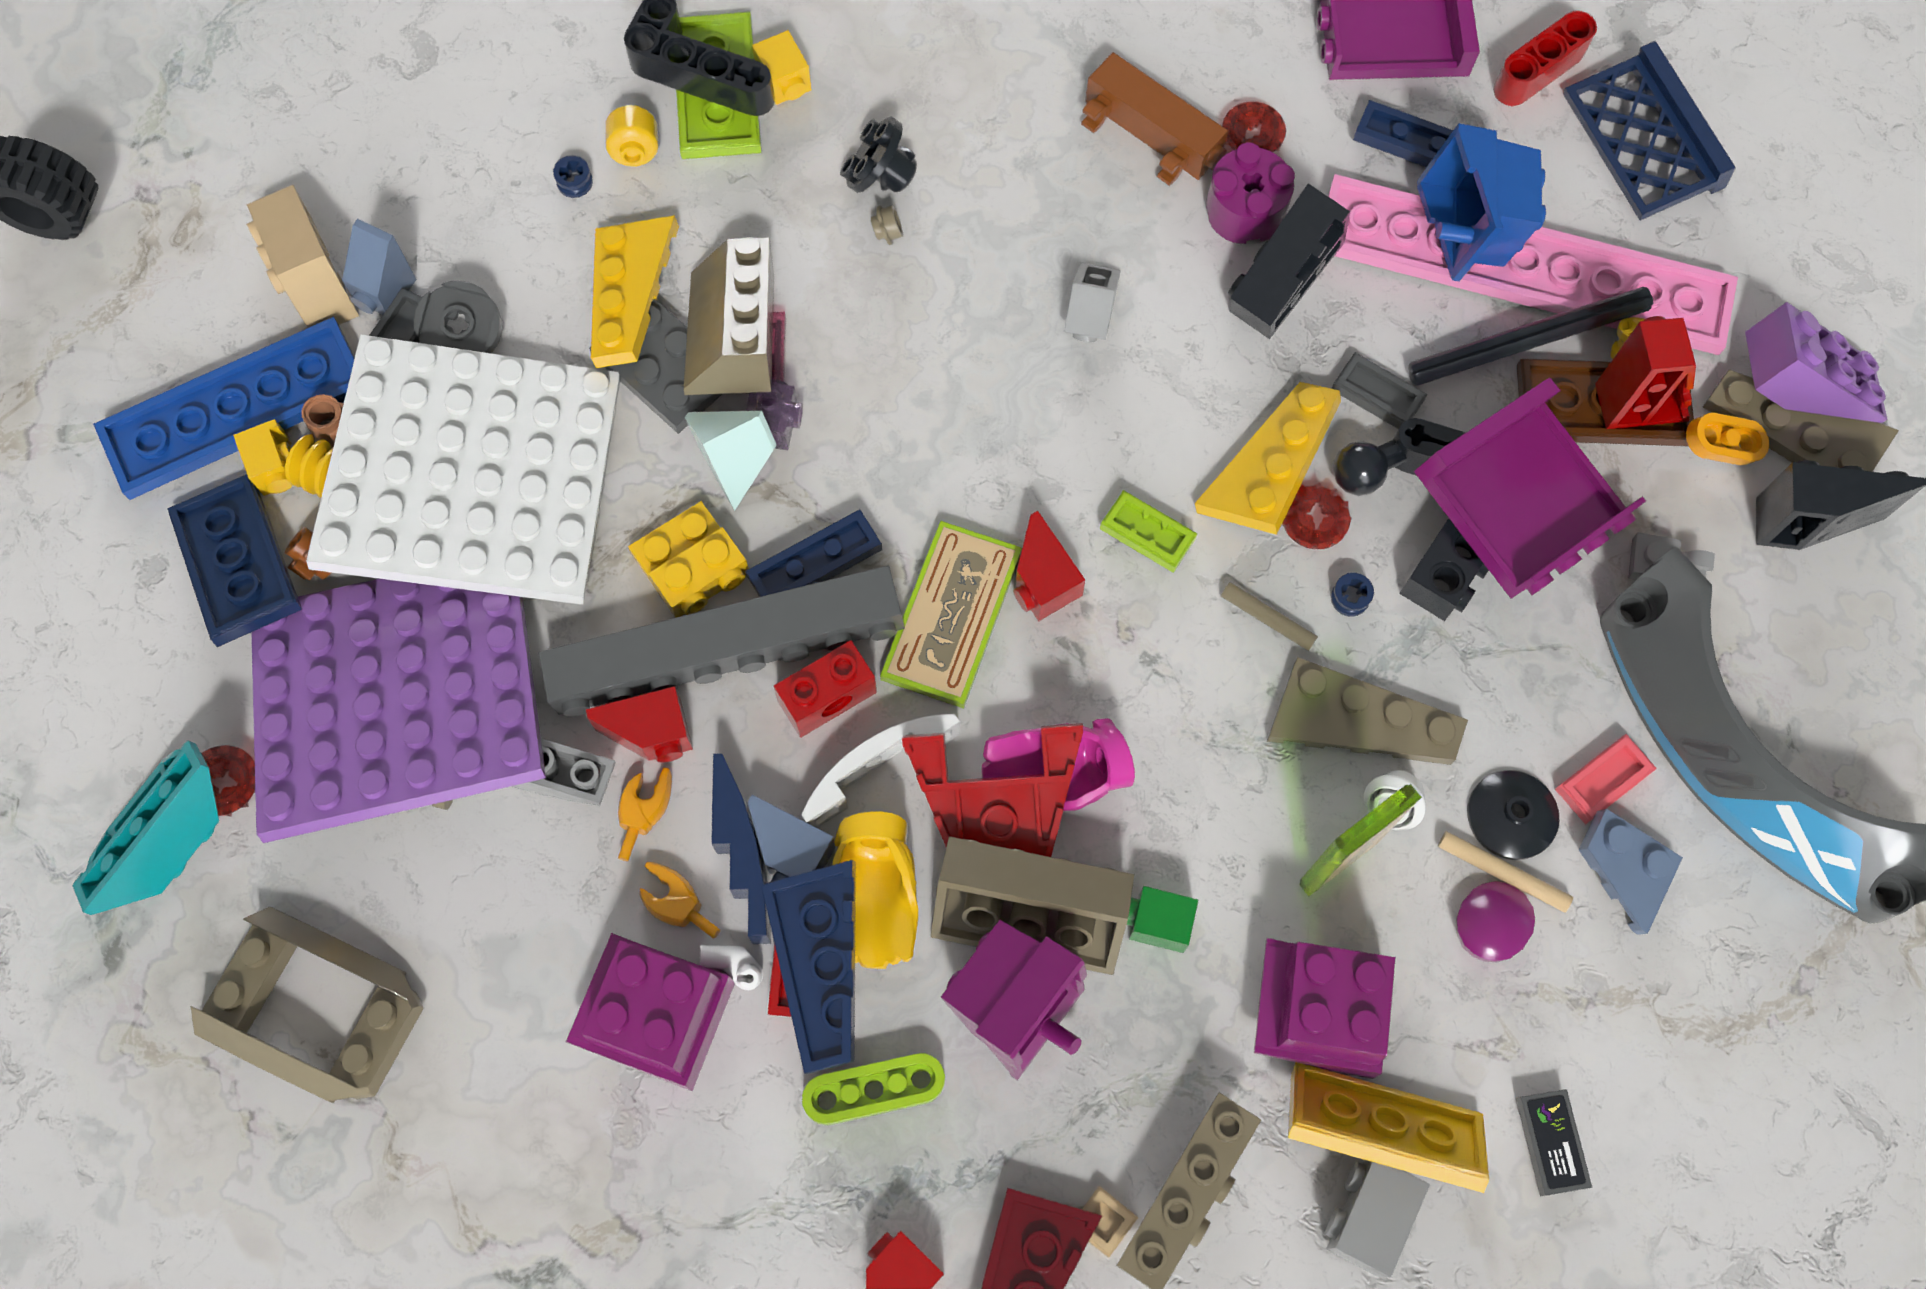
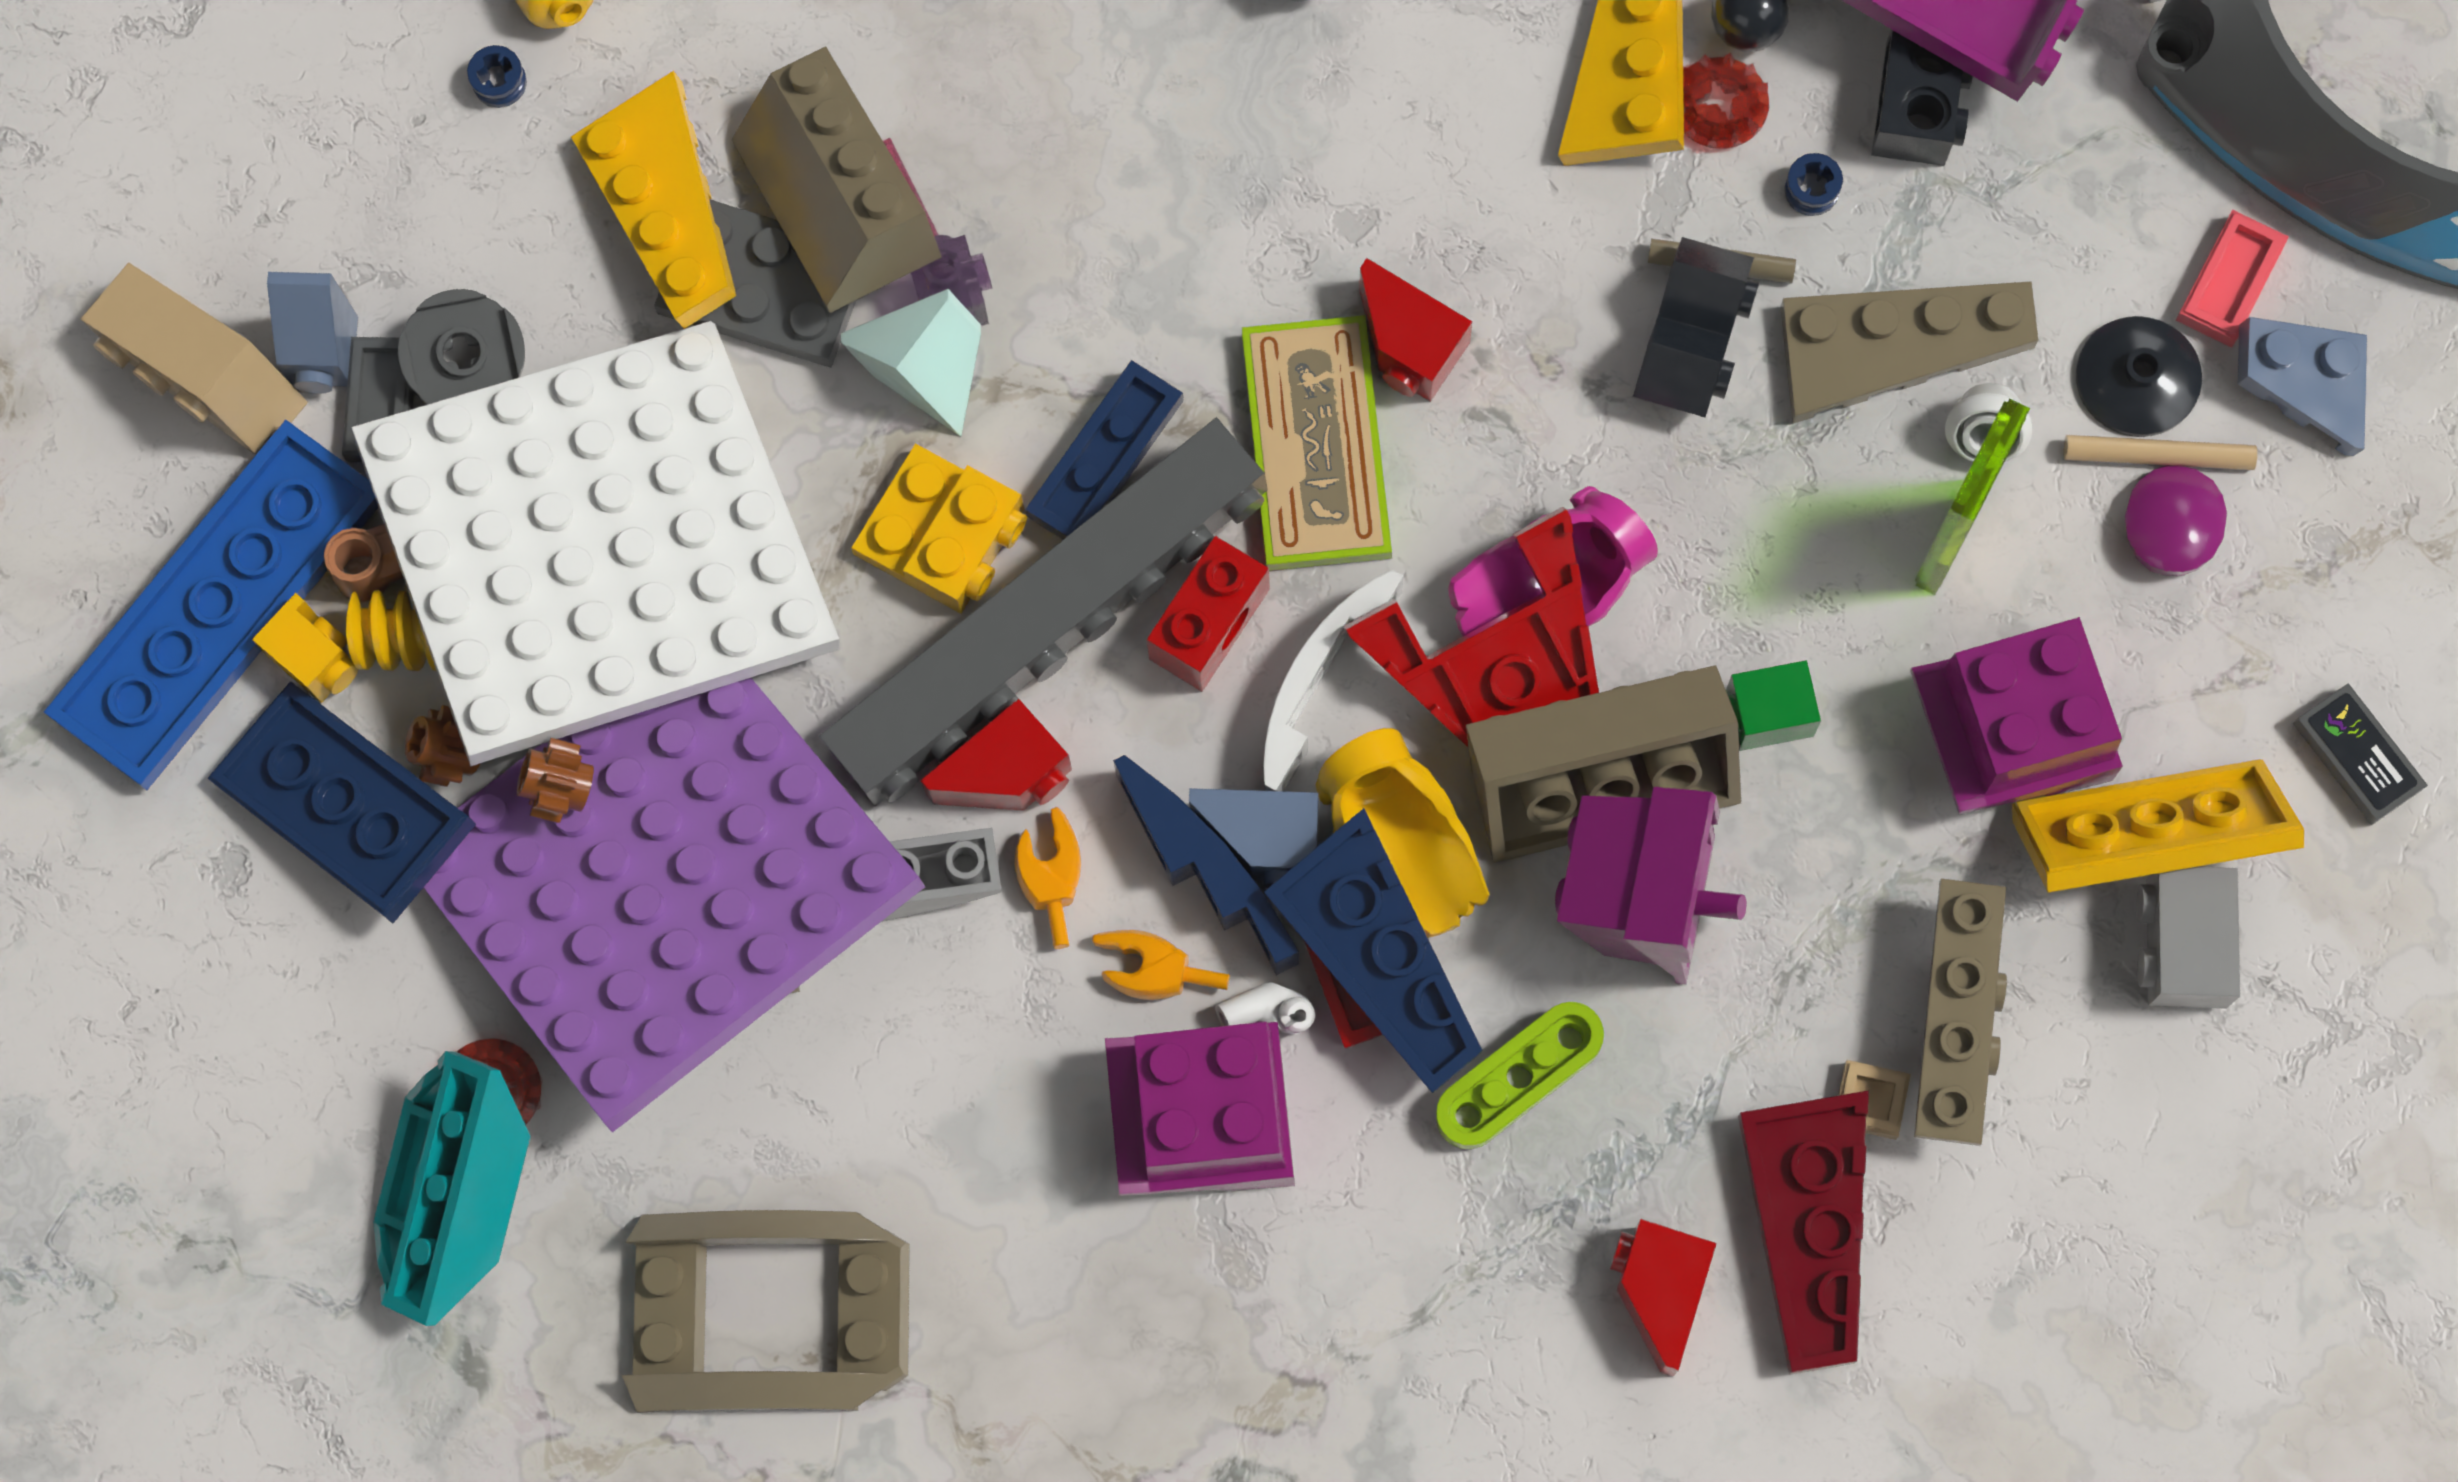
camera: 20 degrees left, 5 degrees up
lime plate [1100,490,1197,573] -> none
none -> dark orange gear [517,738,594,823]
none -> black brick [1633,237,1759,418]

